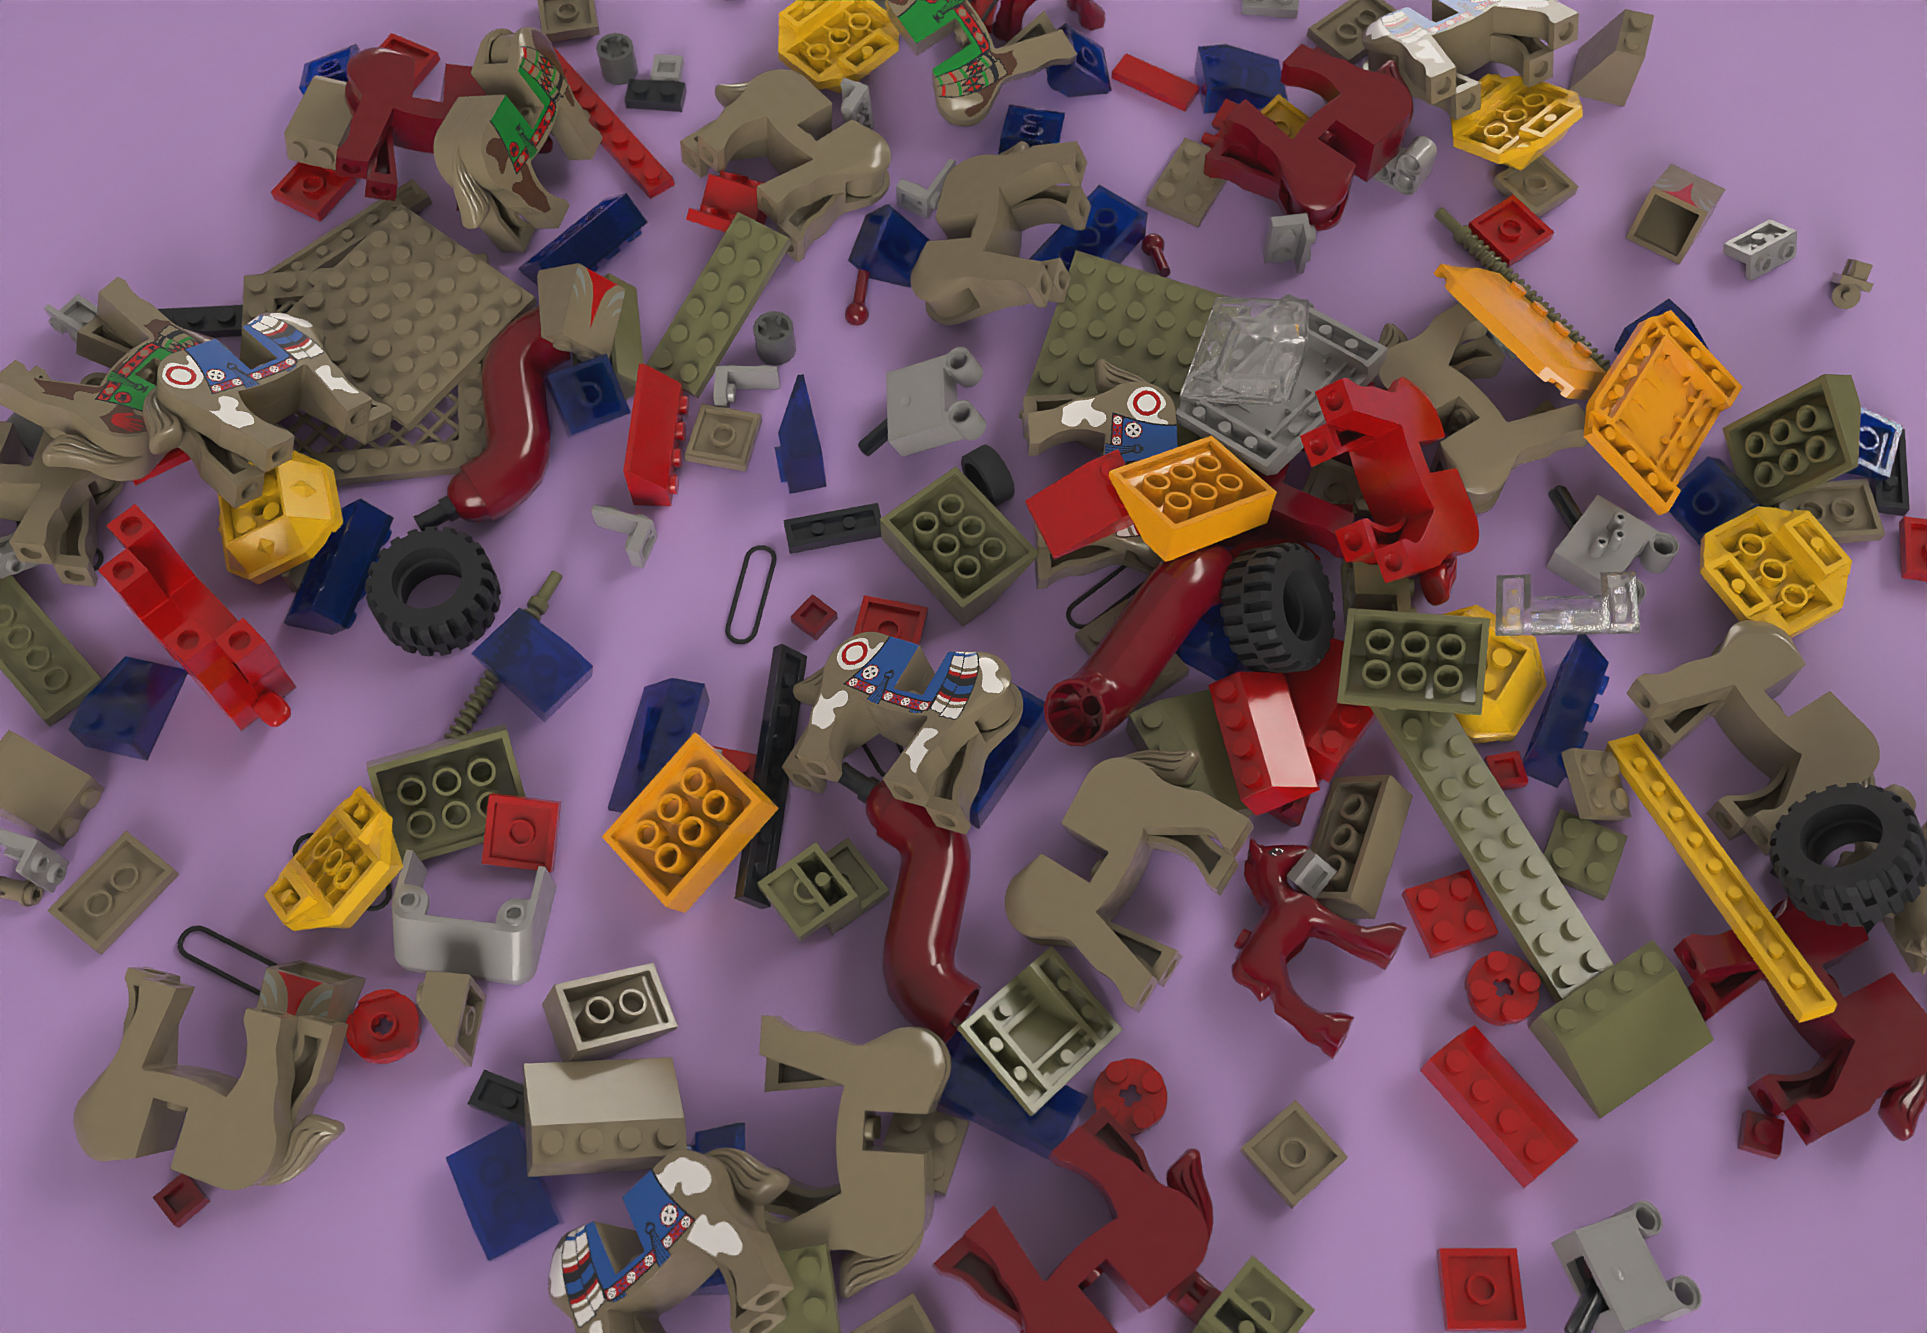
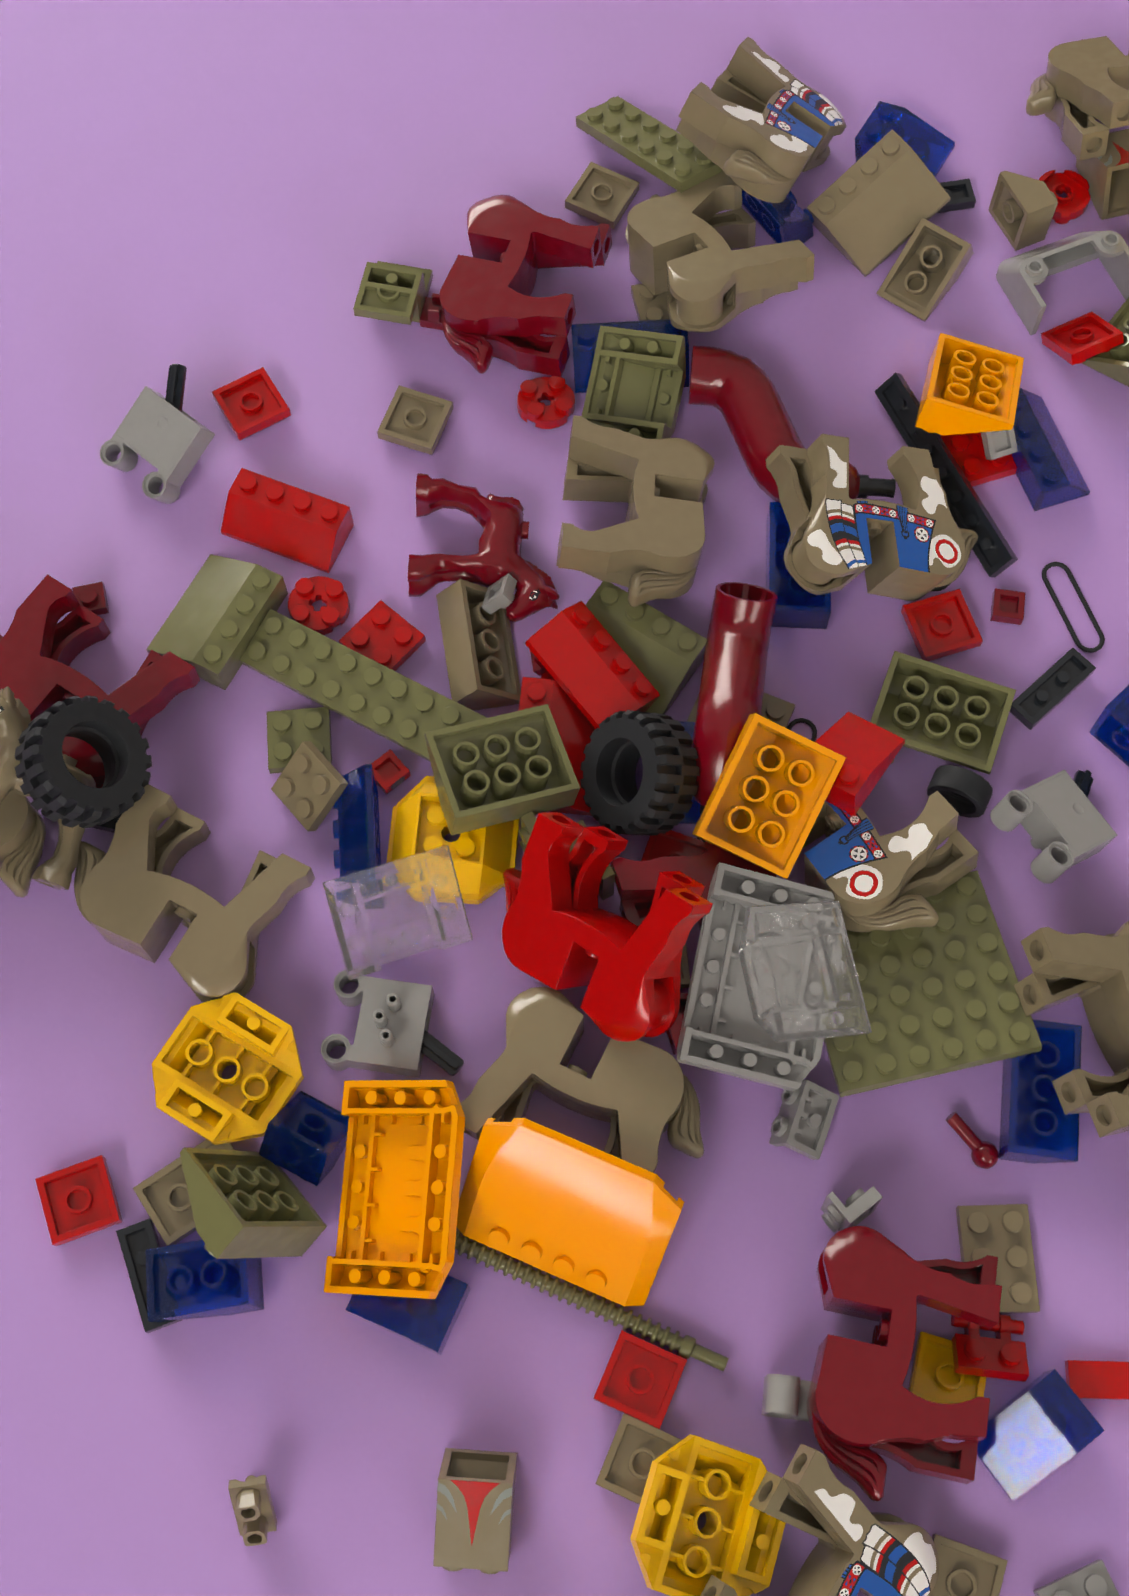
camera: 150 degrees right, 5 degrees up
olive bracket [758,838,890,942] -> none
yellow plate [1605,733,1837,1023] -> none
light grey bracket [1724,219,1797,281] -> none

